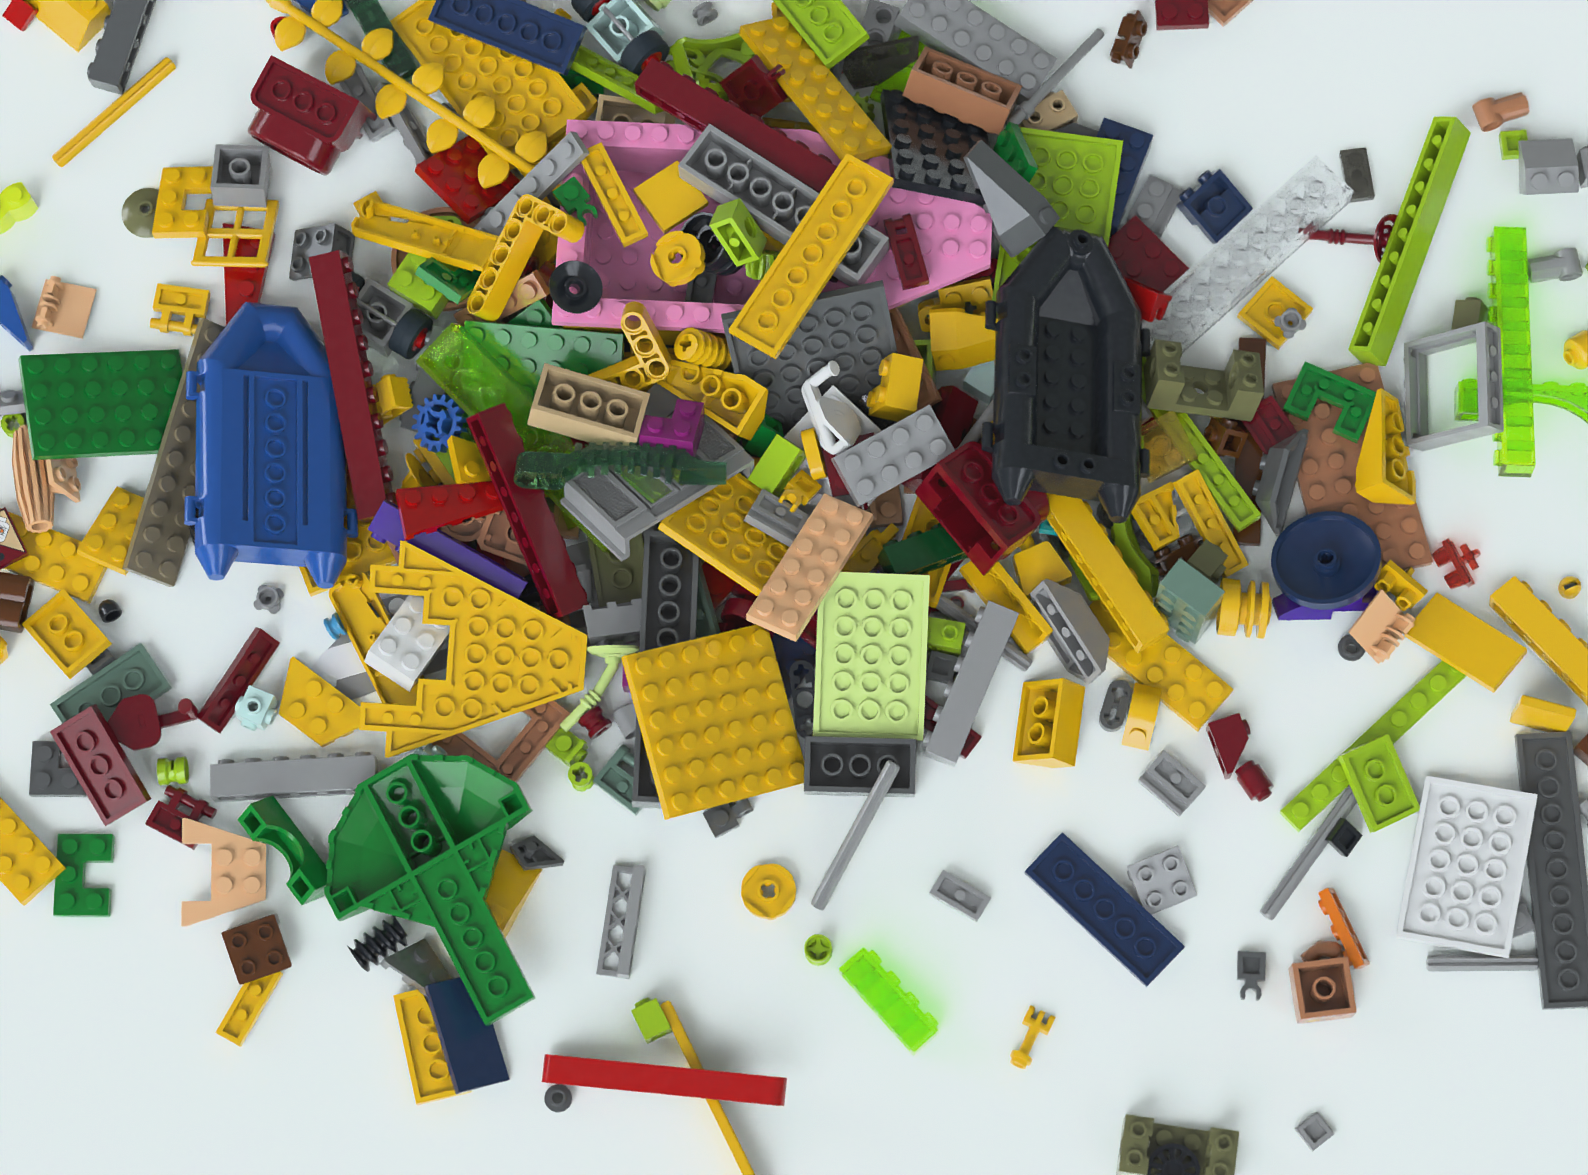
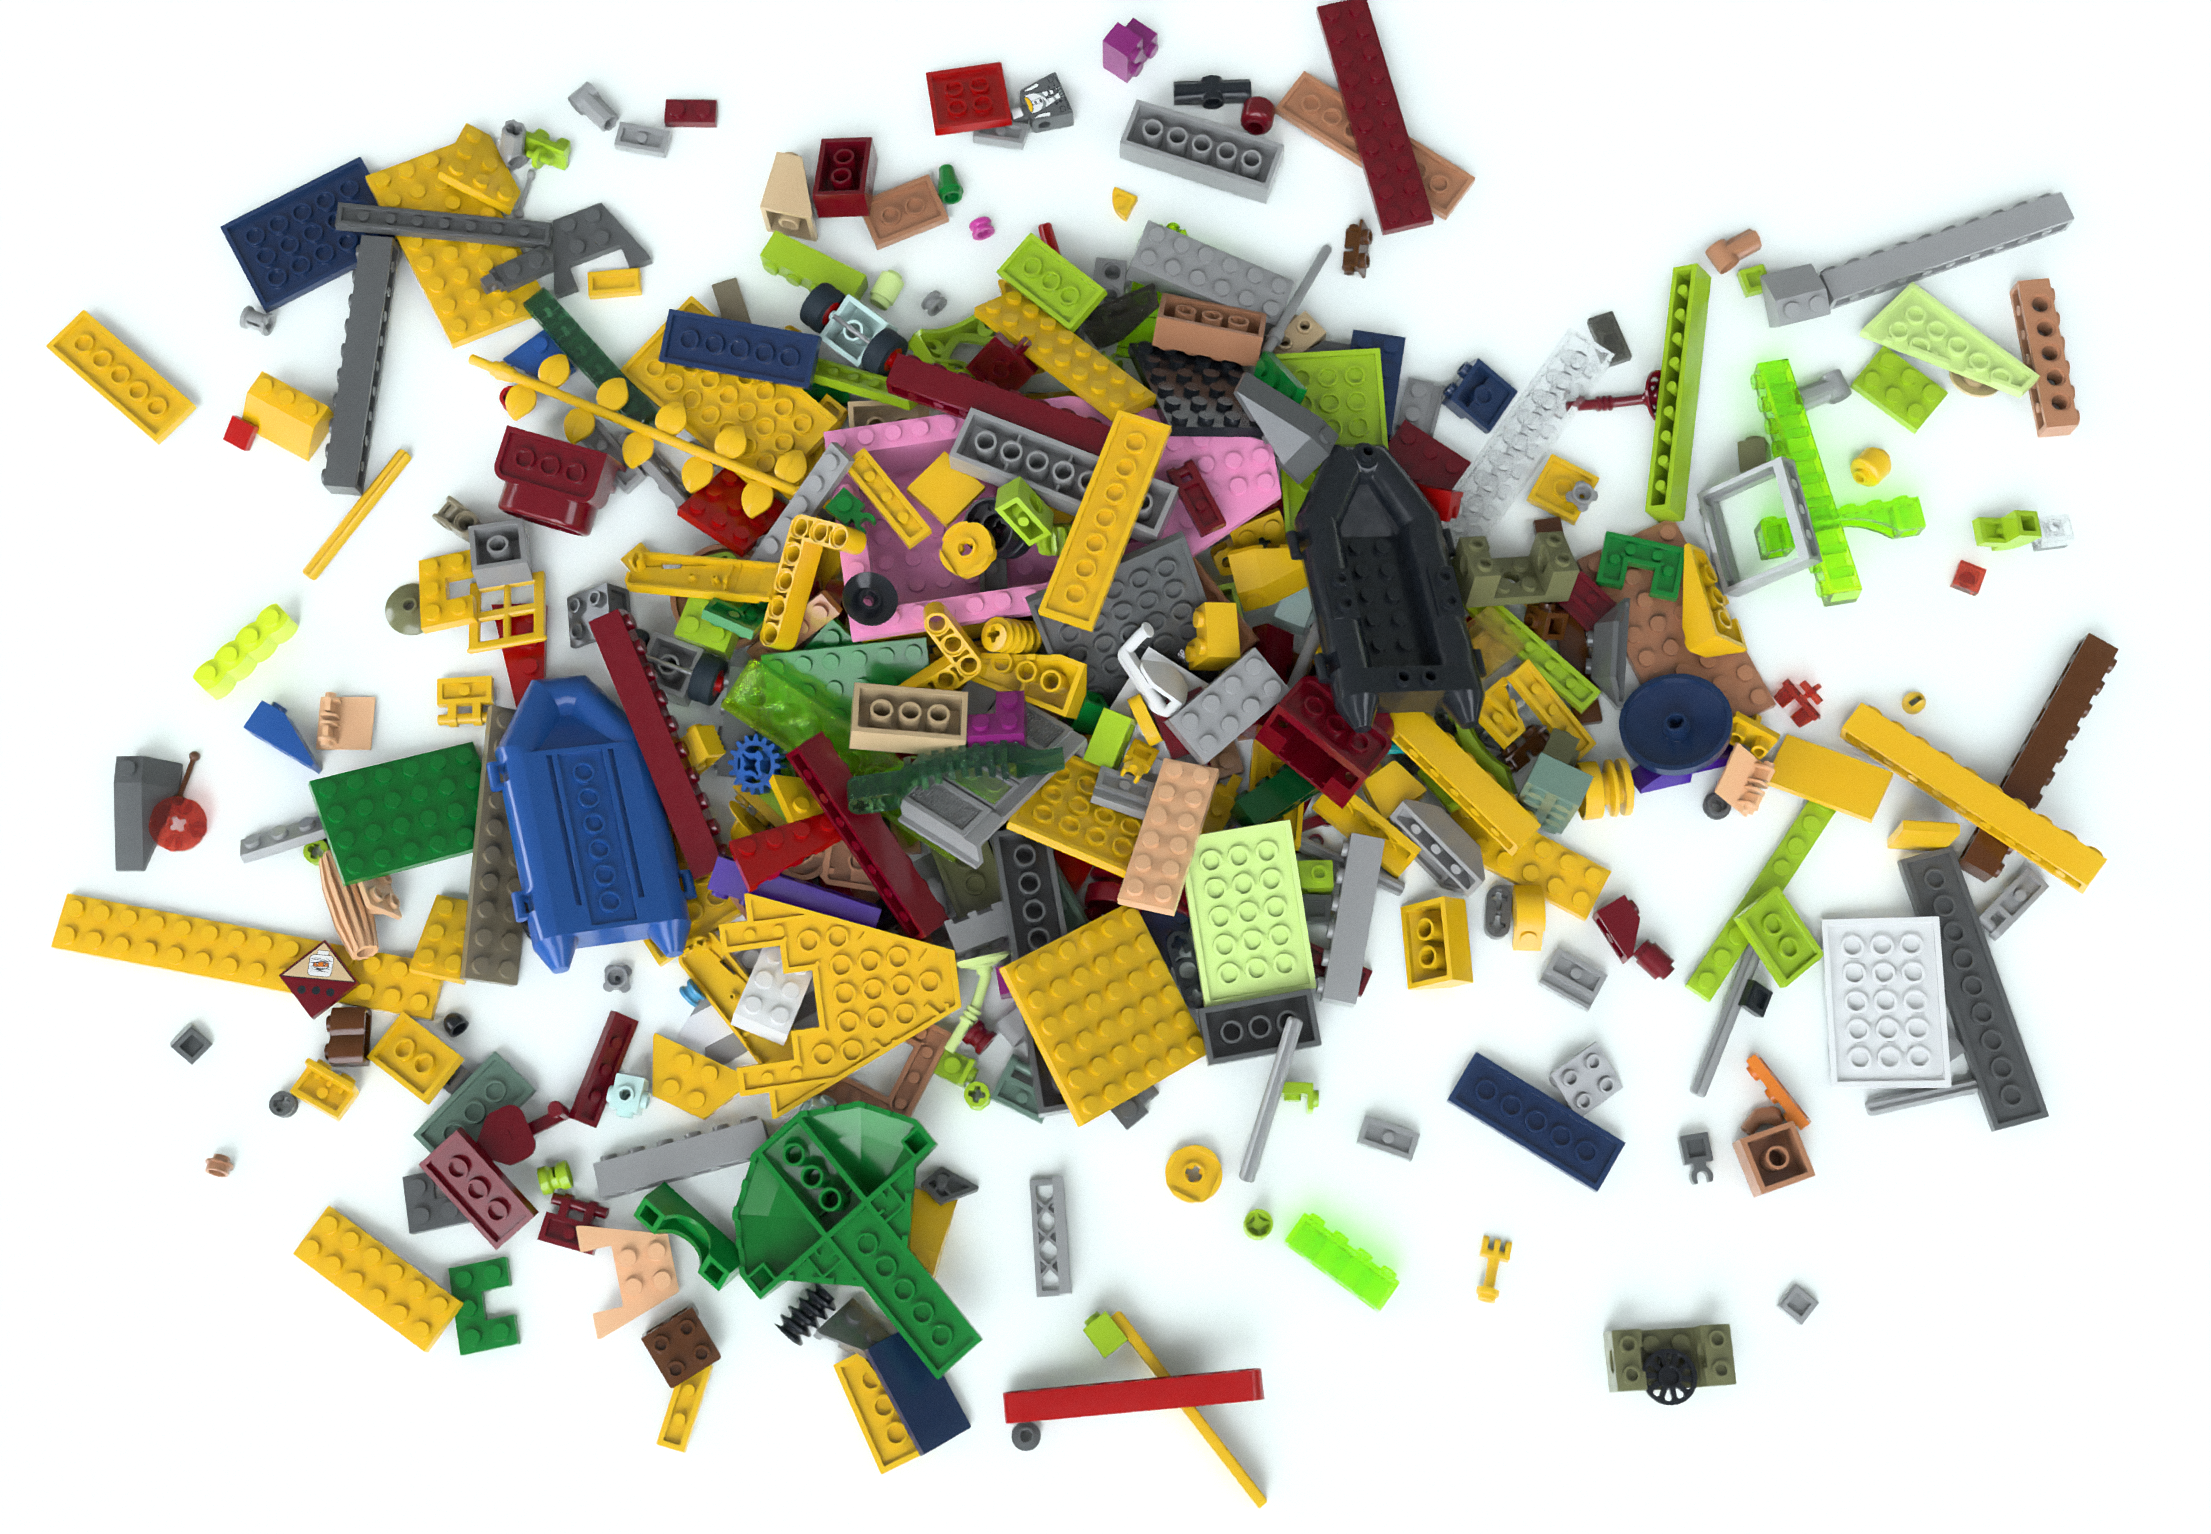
camera: 15 degrees left, 0 degrees up
none -> dark tan piece [431,495,482,543]
none -> lime bracket [1280,1082,1319,1114]

